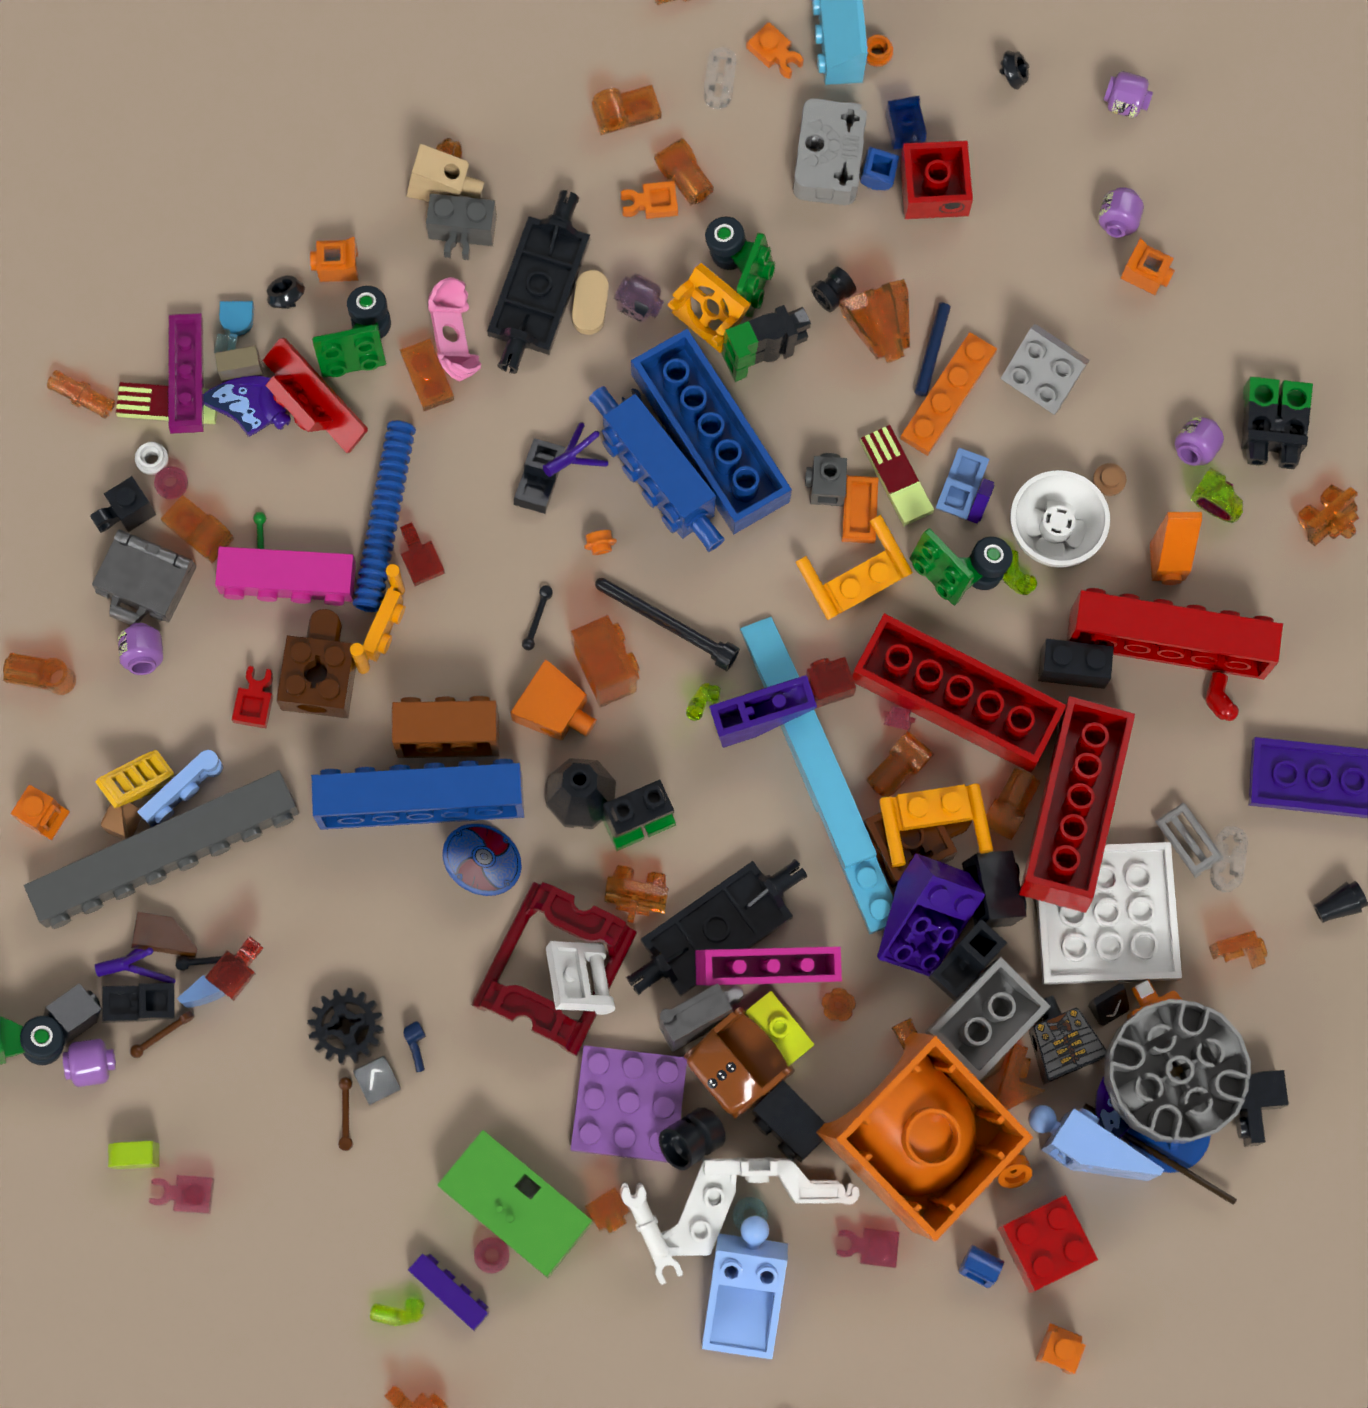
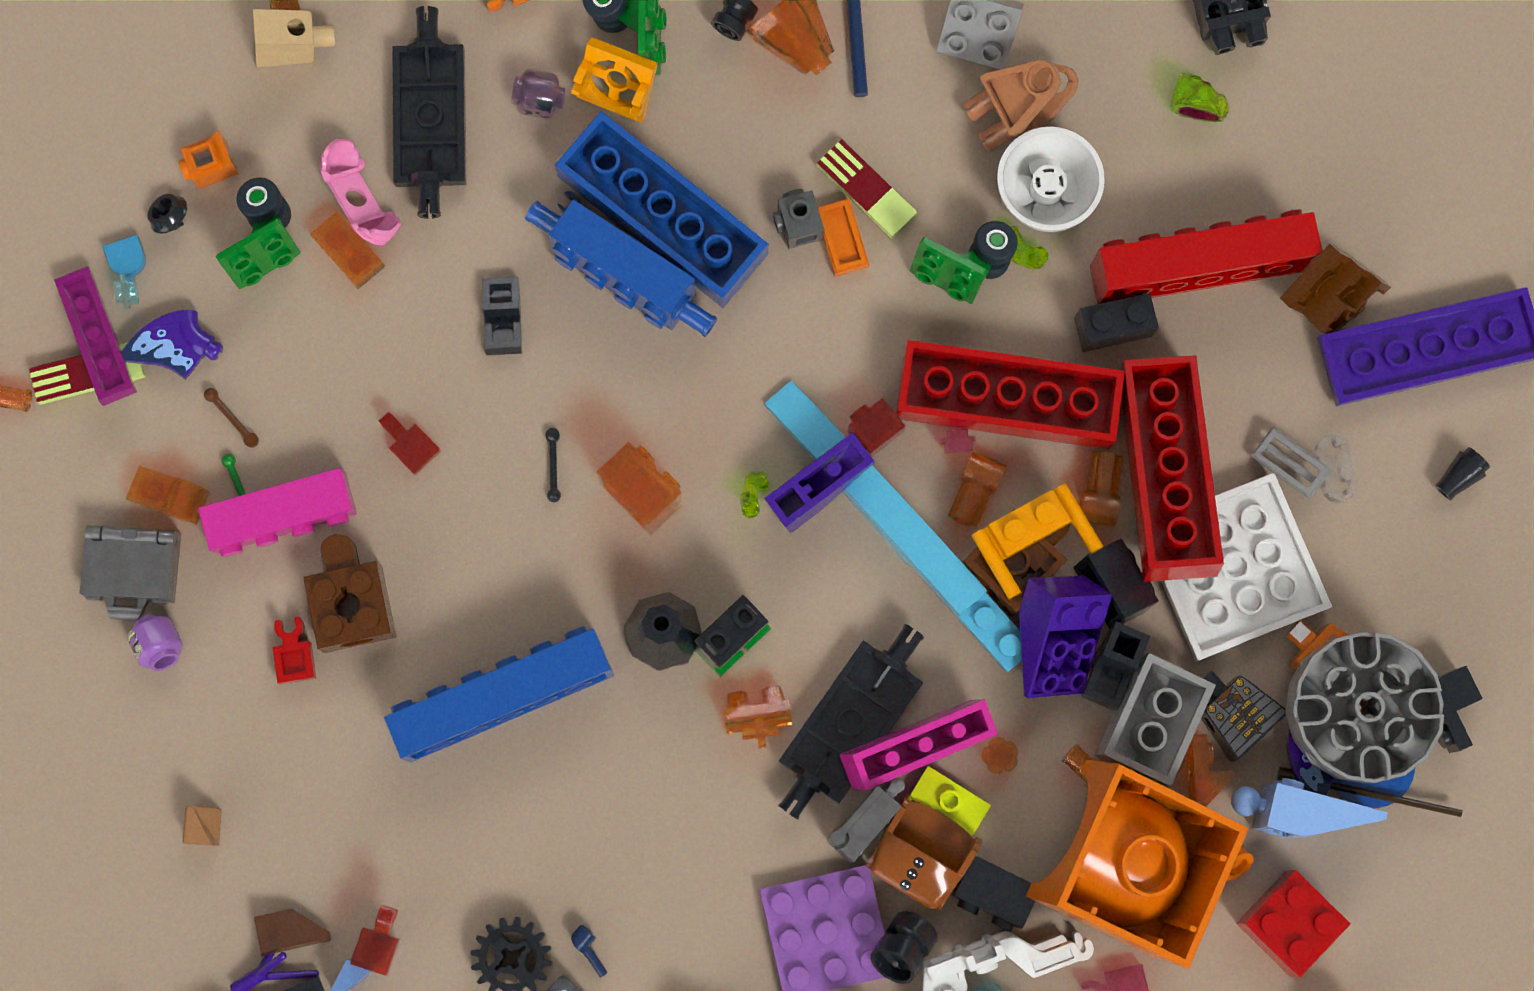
camera: 20 degrees left, 5 degrees up
clear orange piece [3,653,76,695] -> none
orange window [10,784,70,840] -> none
dark grey brick [24,770,299,929] -> none
black brick [90,476,156,533] -> none
yellow slope [95,750,174,808] -> none
white plate [135,442,169,475] -> none
light blue plate [137,750,223,827] -> none
clear pink plate [154,466,188,500] -> none
black hinge [175,951,248,971] -> none
dark tan piece [215,346,264,383] -> none
red bracket [262,338,368,453] -> none
light orange plate [350,564,406,674] -> none
blue piece [352,420,416,612] -> none
dark orange brick [392,696,499,758] -> none
dark grey brick [426,193,497,260] -> none
shield [442,824,522,896] -> none
dark red piece [471,882,637,1056] -> none
orange torso [510,659,597,740] -> none
dark purple plant [543,422,609,477] -> none
white plate [546,941,615,1015] -> none
tan tile [572,270,609,335] -> none
orange plate [584,530,617,555] -> none
black piece [595,578,740,672] -> none
black hips [721,305,811,382] -> none
light orange plate [795,515,913,620] -> none
orange plate [900,332,997,456] -> none
medium blue slope [936,448,990,520] -> none
blue brick [958,1245,1004,1288] -> none
dark purple tile [967,478,995,524] -> none
black slope [1088,983,1130,1026] -> none
medium nougat plate [1093,463,1127,496] -> none
orange slope [1150,512,1202,585] -> none
medium lavender head [1174,417,1224,466] -> none
red arm [1206,672,1239,721] -> none
clear orange bracket [1209,930,1267,969] -> none
clear orange hips [1298,484,1359,546] -> none
none -> reddish brown hinge [204,388,259,448]
none -> nougat piece [963,60,1079,152]
none -> reddish brown slope [1280,244,1391,334]

